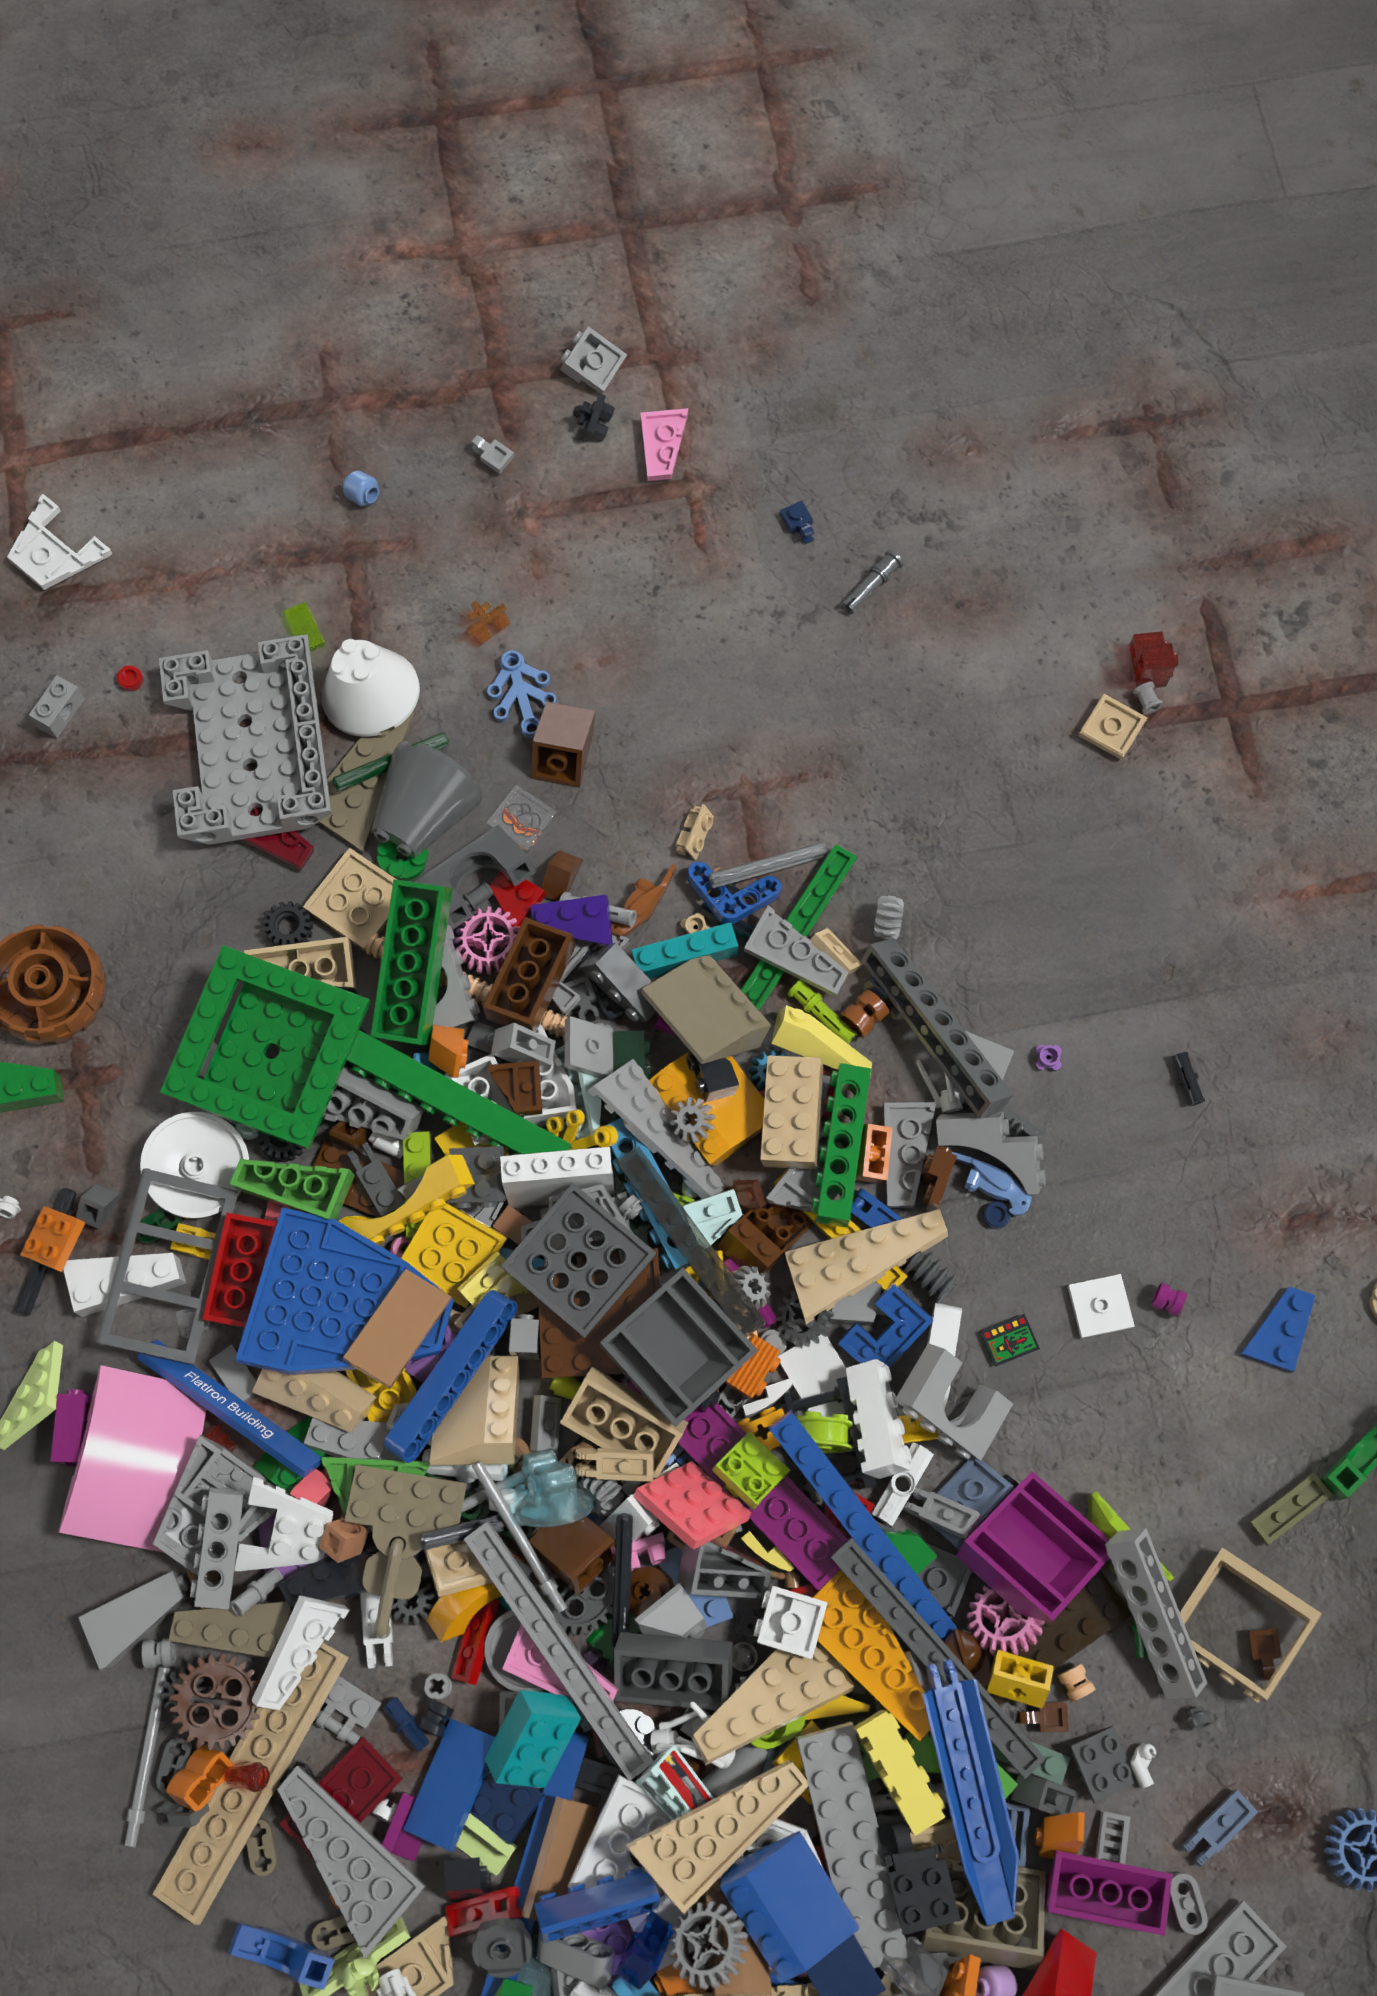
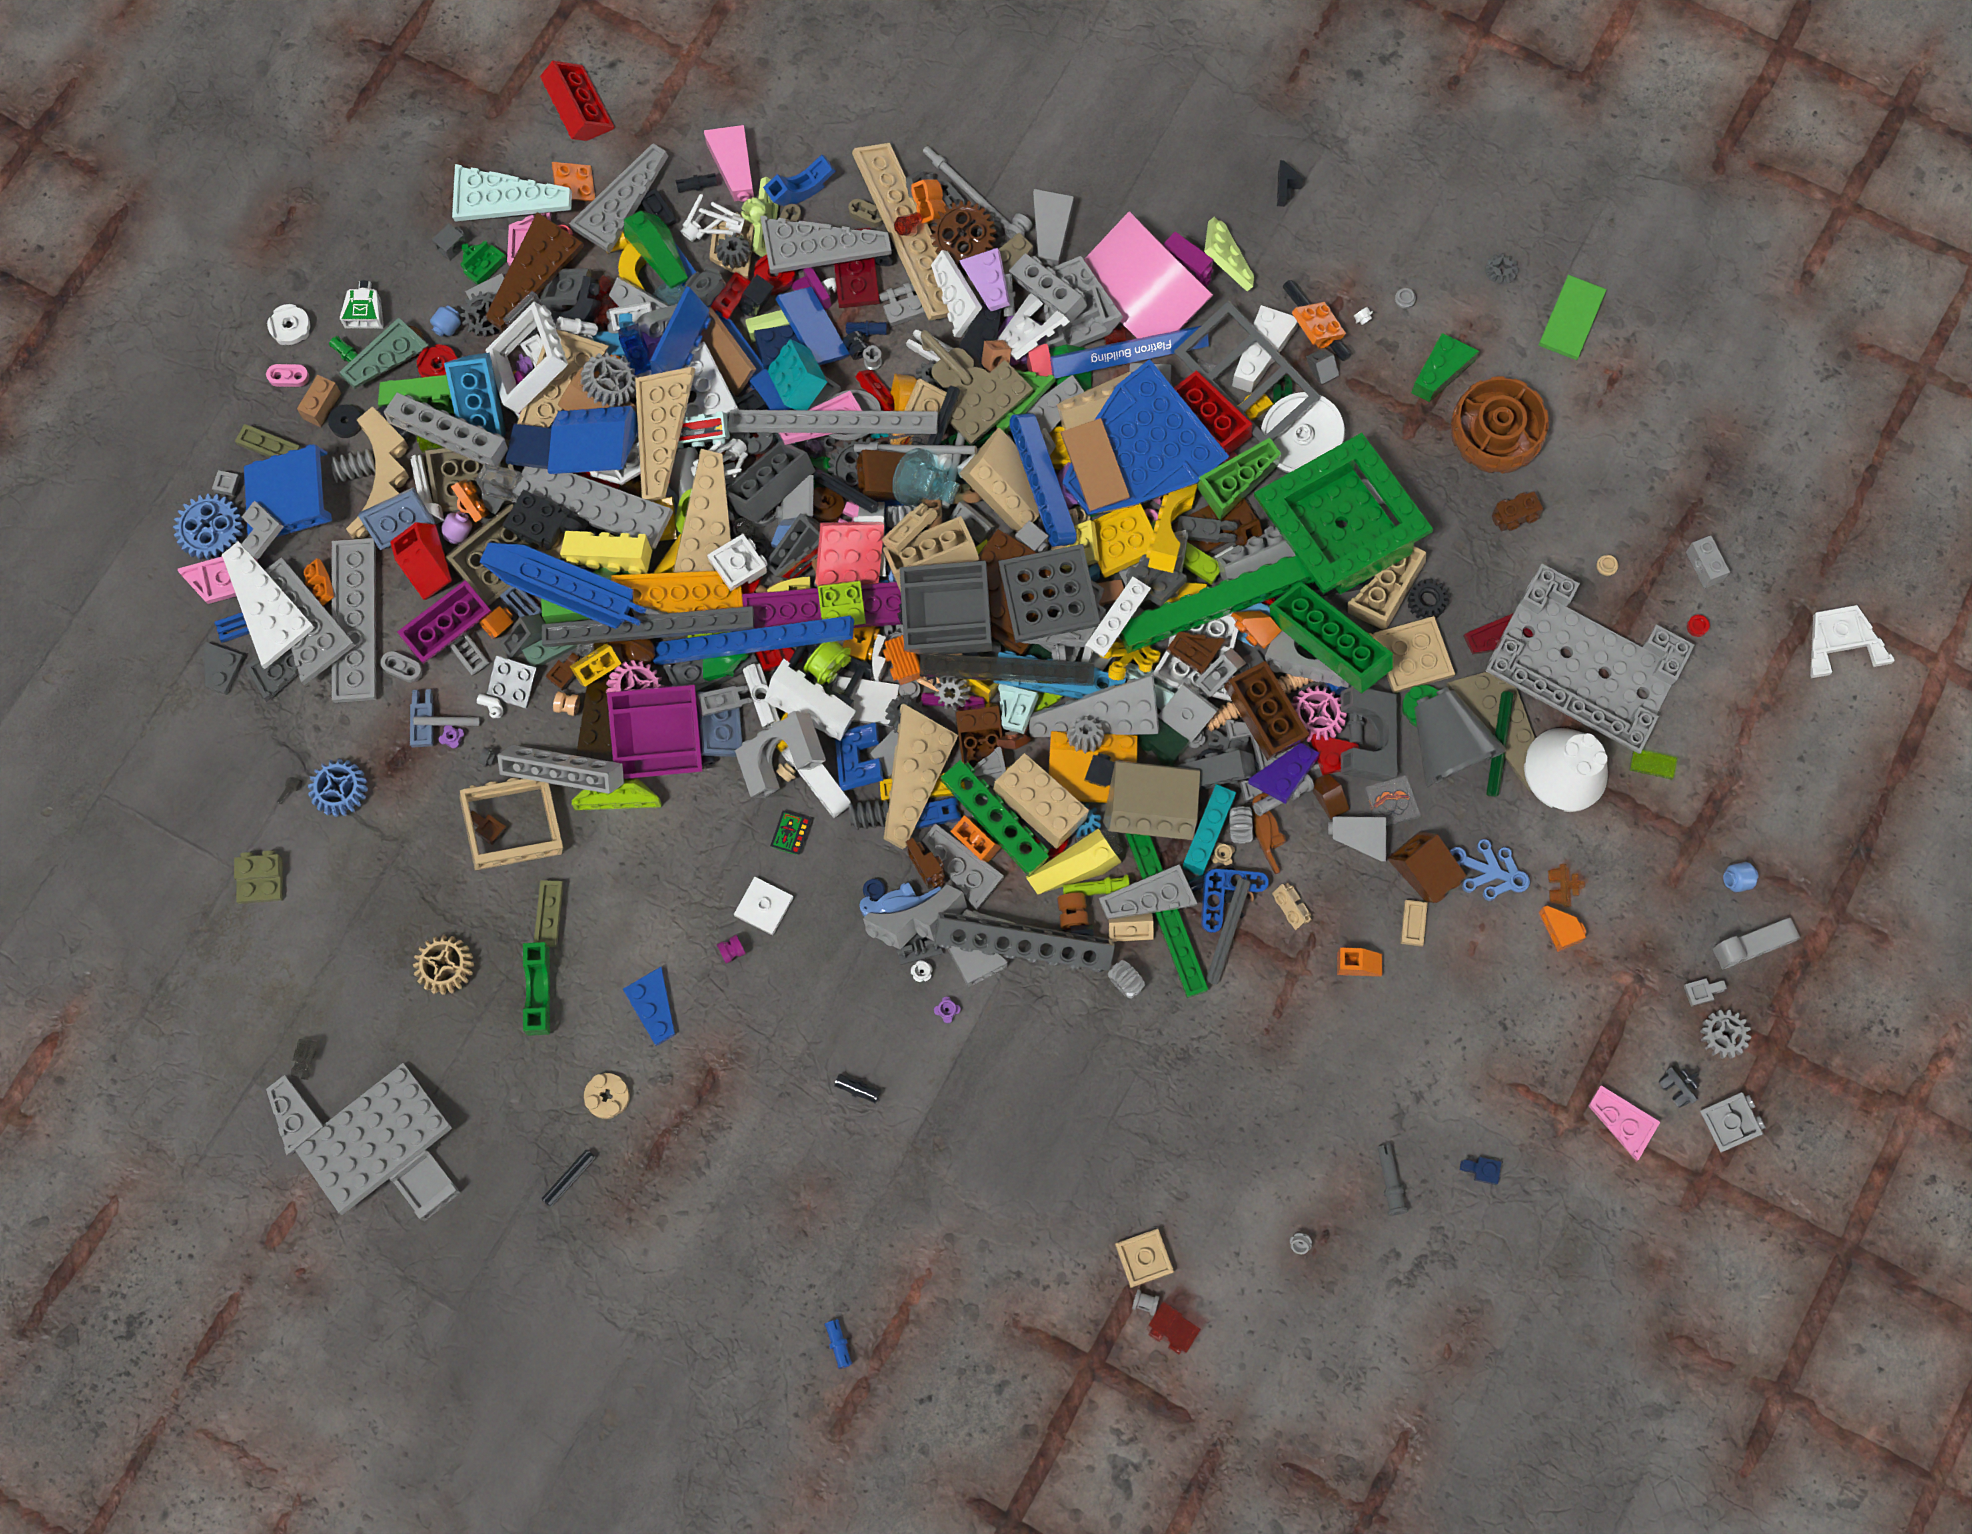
camera: 130 degrees right, 0 degrees up
none -> light grey bar [413,717,479,726]
none -> medium lavender plate [439,726,464,749]
none -> dark grey gear [716,233,751,269]
none -> red plate [754,255,795,295]
none -> tan plate [776,763,796,782]
none -> white plate [911,961,933,982]
none -> lavender wing [960,248,1010,311]
none -> light grey gear [1230,806,1253,844]
none -> light grey plate [1290,1233,1312,1254]
none -> light grey slope [1328,817,1386,862]
none -> orange slope [1337,947,1382,977]
none -> tan tile [1400,900,1427,947]
none -> reddish brown brick [1492,491,1543,532]
none -> orange slope [1539,906,1586,952]
none -> tan plate [1596,555,1618,576]
none -> light grey gear [1700,1010,1751,1059]
none -> light grey beam [1712,918,1801,970]

